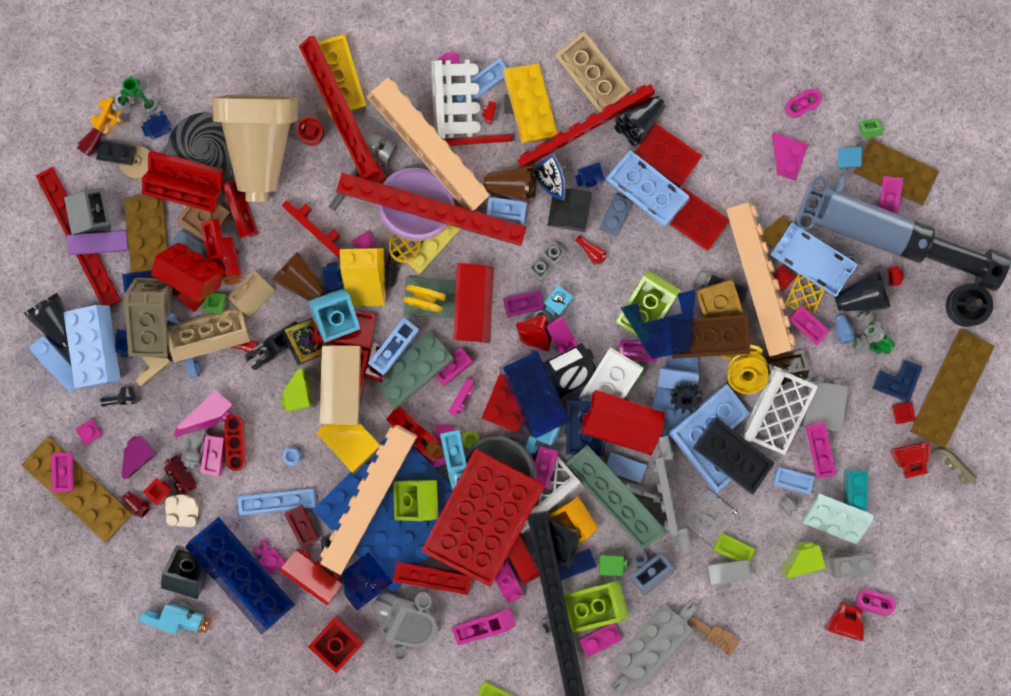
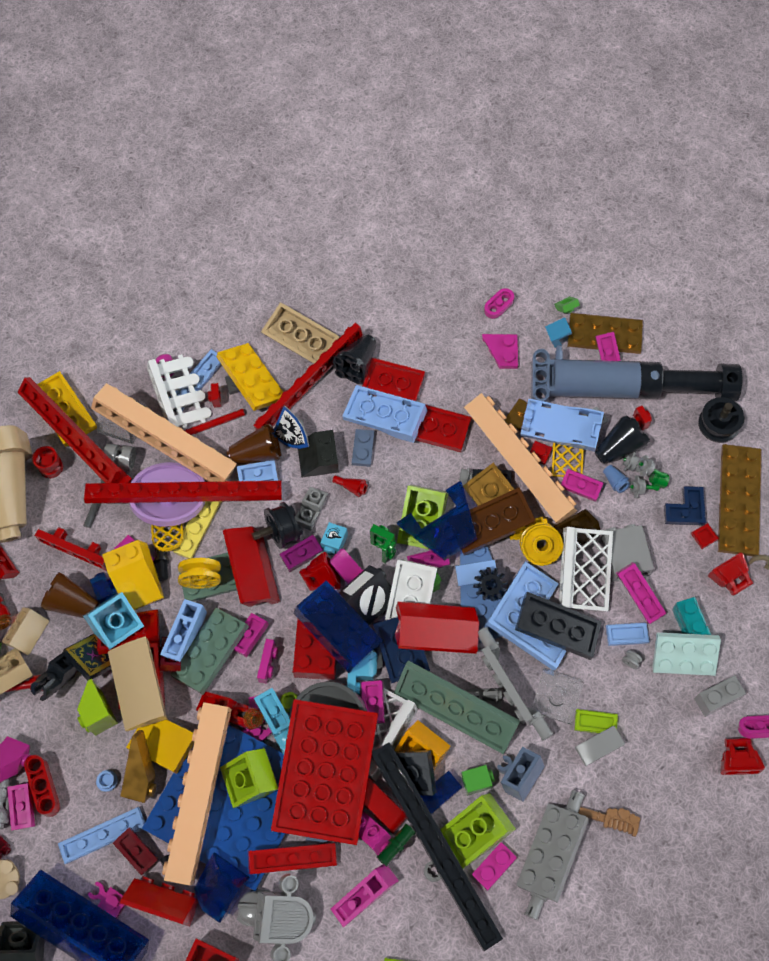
camera: 15 degrees left, 20 degrees down
clear blue brick [575,162,605,188] -> none
light blue tile [606,452,647,483] -> none
lime slope [780,541,826,579] -> none
none -> pearl gold slope [120,730,157,803]
none -> black wheel [251,502,303,549]
none -> green bracket [370,524,396,564]
none -> dark green pin [376,823,416,867]

